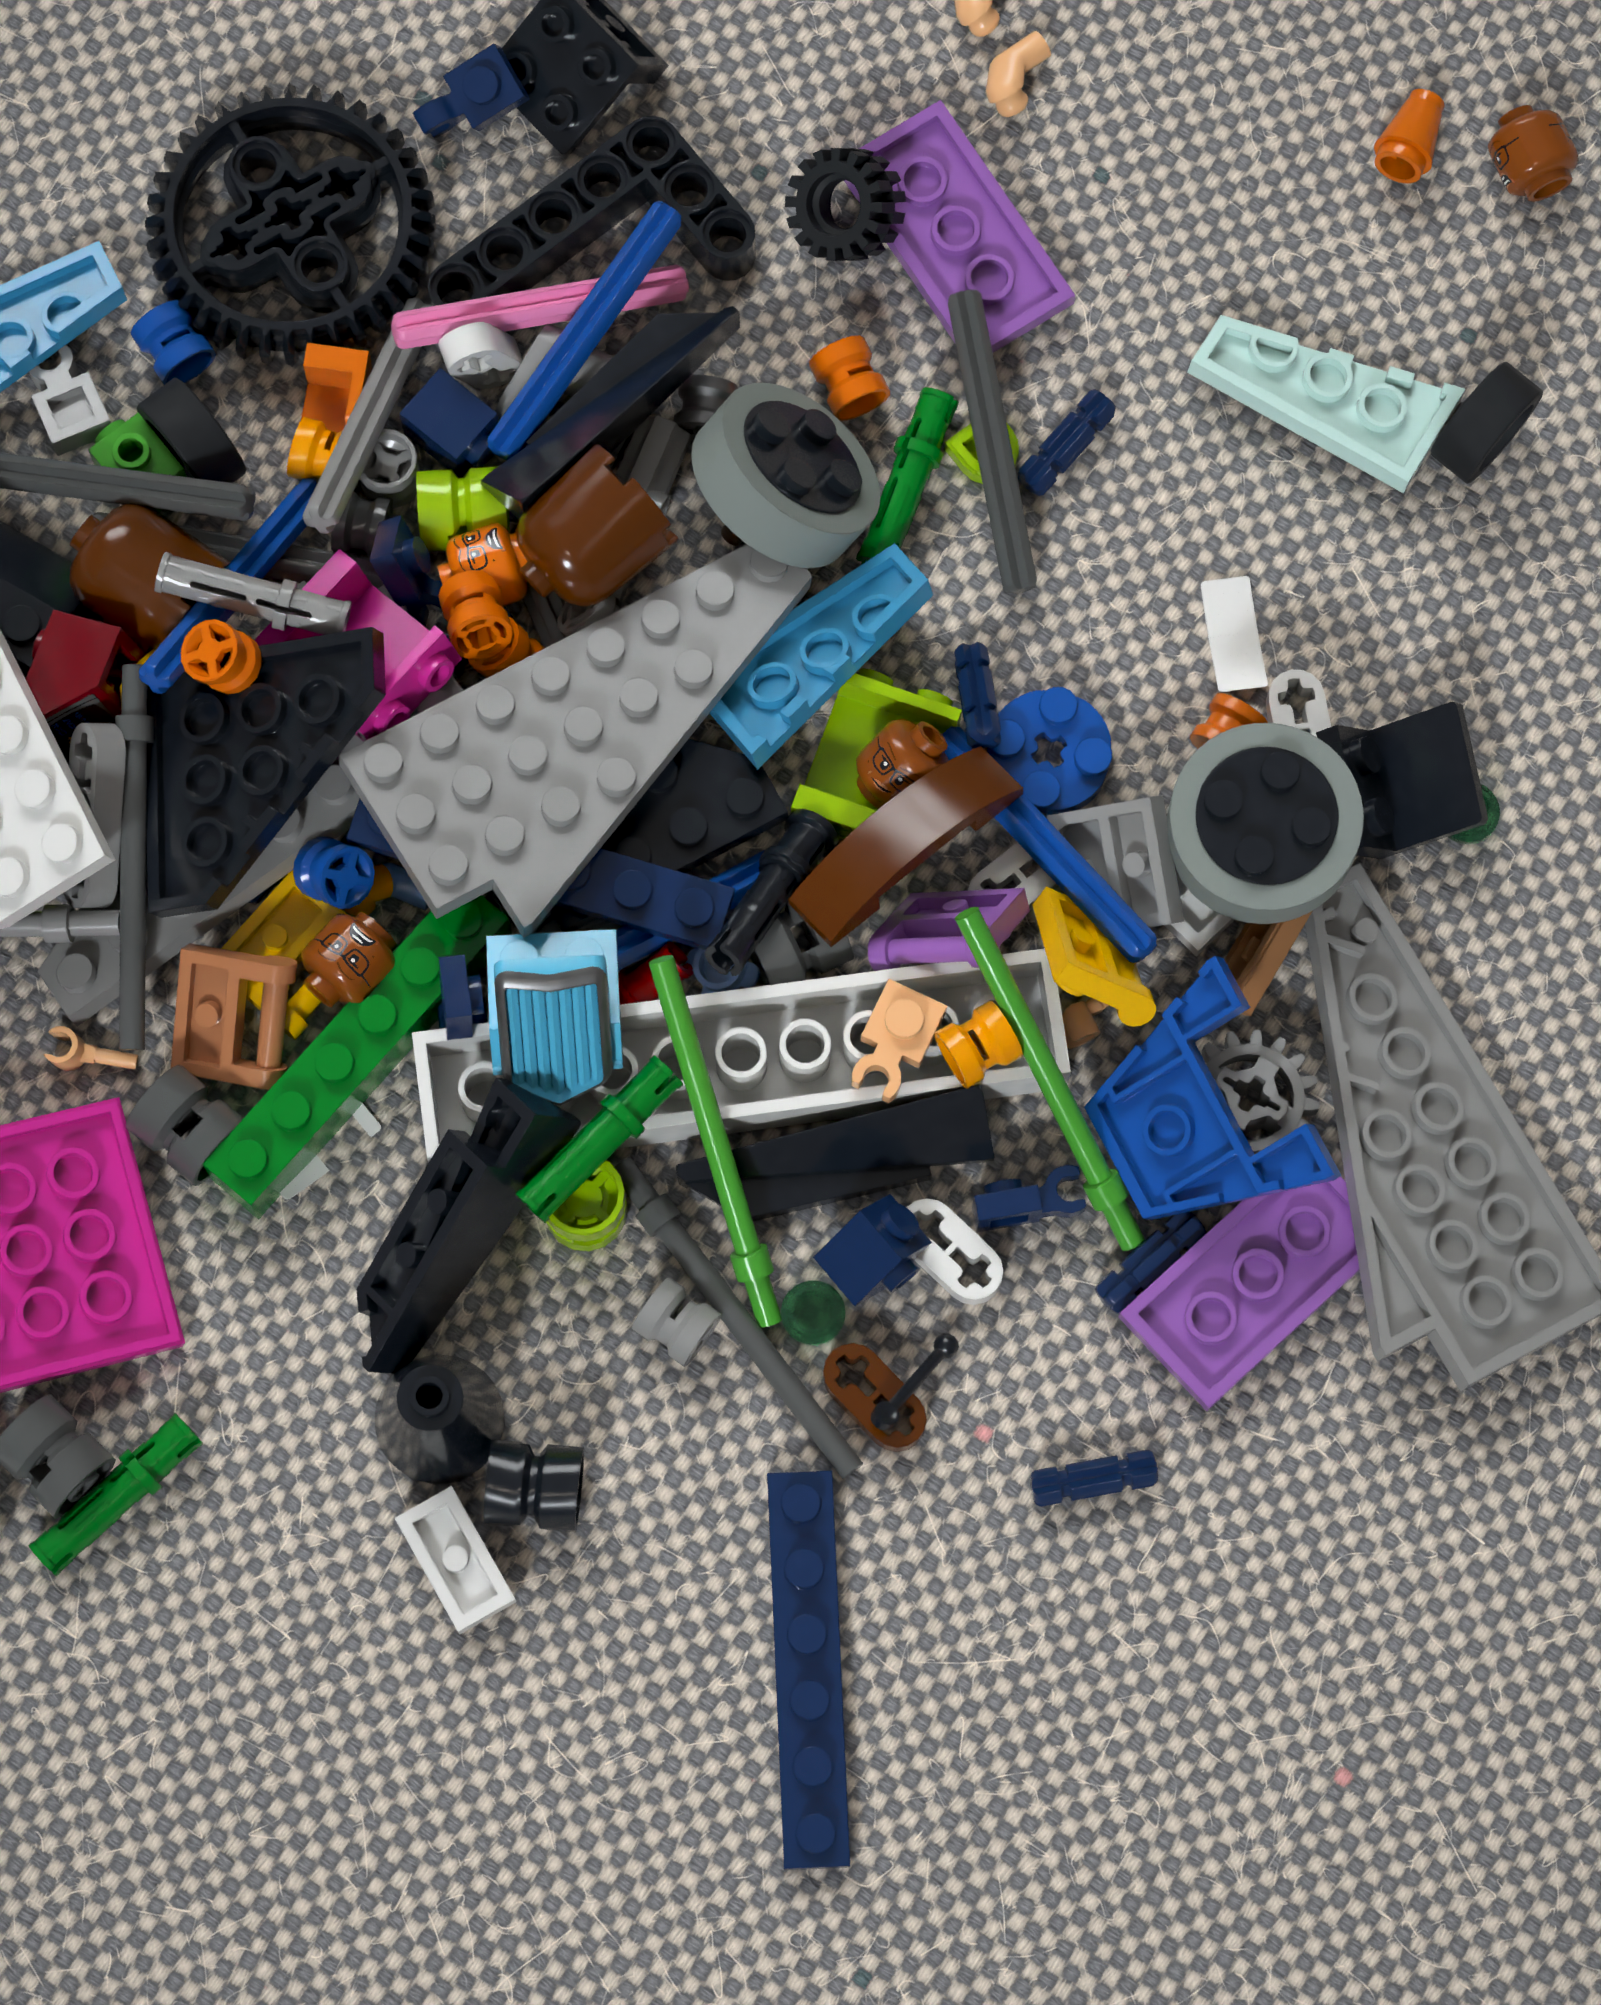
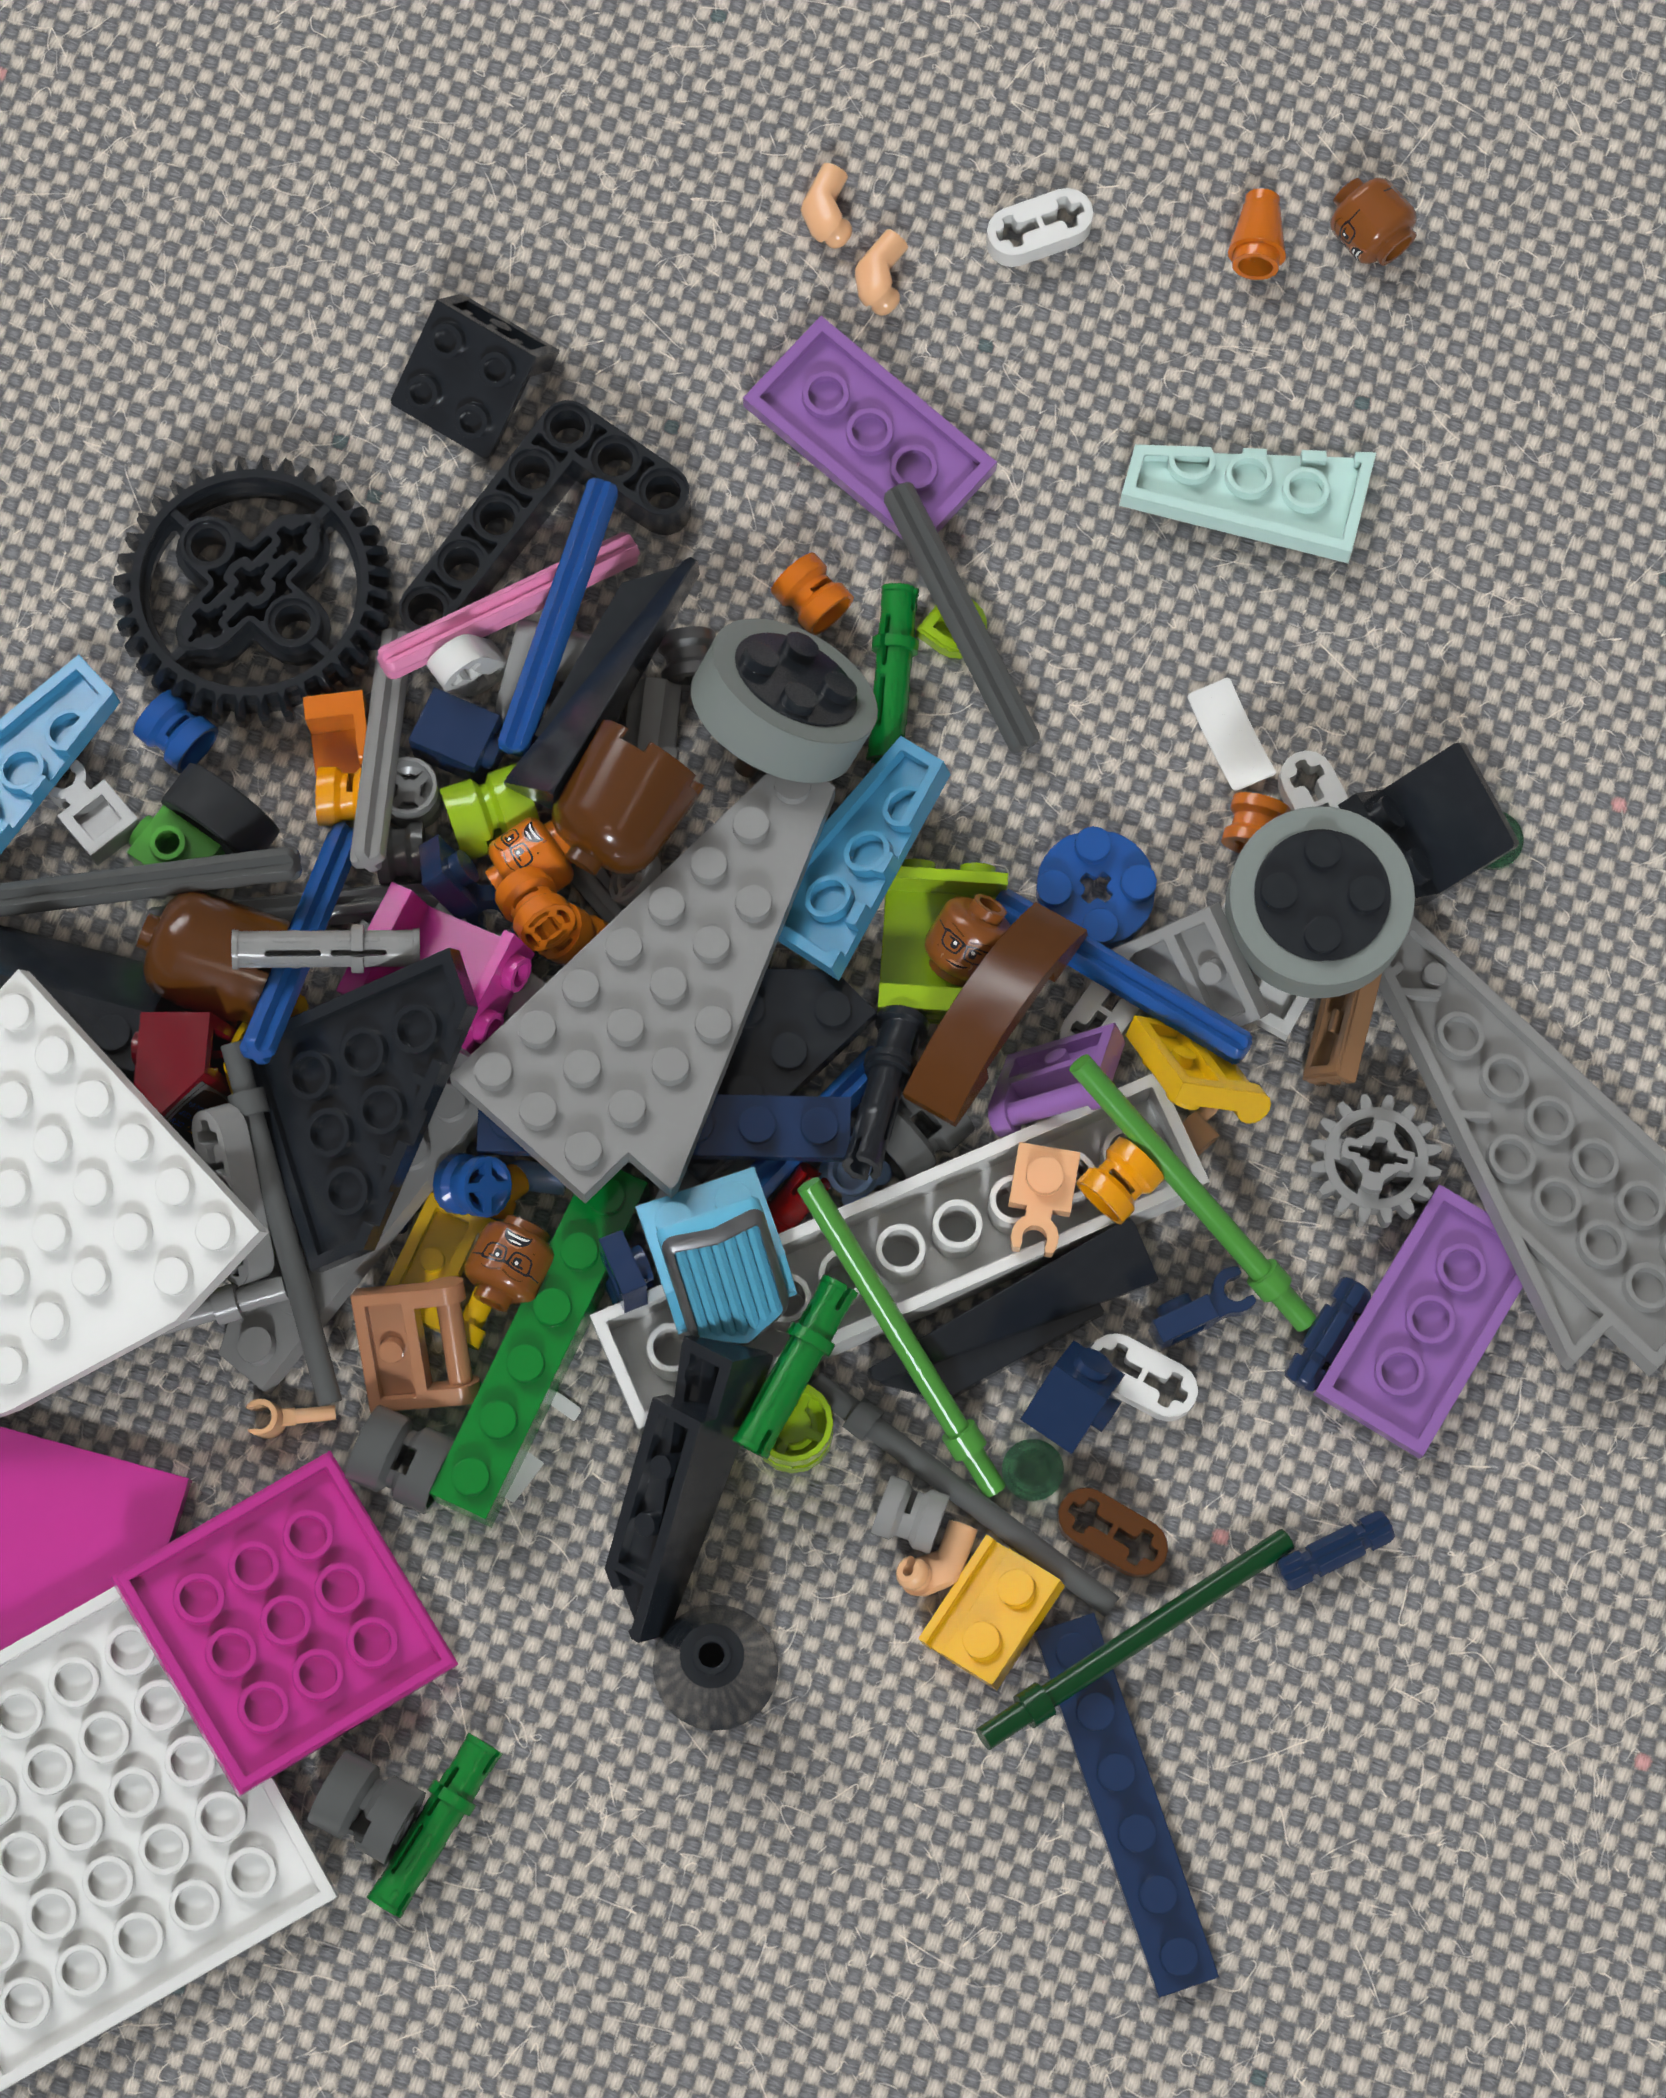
camera: 15 degrees left, 0 degrees up
orange wheel [181,619,261,694] -> none
white plate [395,1486,517,1635] -> none
dark blue plate [412,44,530,138] -> none
black wheel [484,1439,584,1532] -> none
black tyre [785,148,906,261] -> none
black hinge [870,1333,959,1430] -> none
dark blue axle [954,642,1001,749] -> none
dark blue axle [1018,389,1116,496] -> none
blue wing [1084,956,1342,1220] -> none
black tyre [1431,362,1543,484] -> none
none -> light nougat arm [896,1520,978,1597]
none -> yellow plate [918,1534,1065,1691]
none -> dark green bar [976,1529,1295,1750]
none -> white beam [986,188,1093,267]

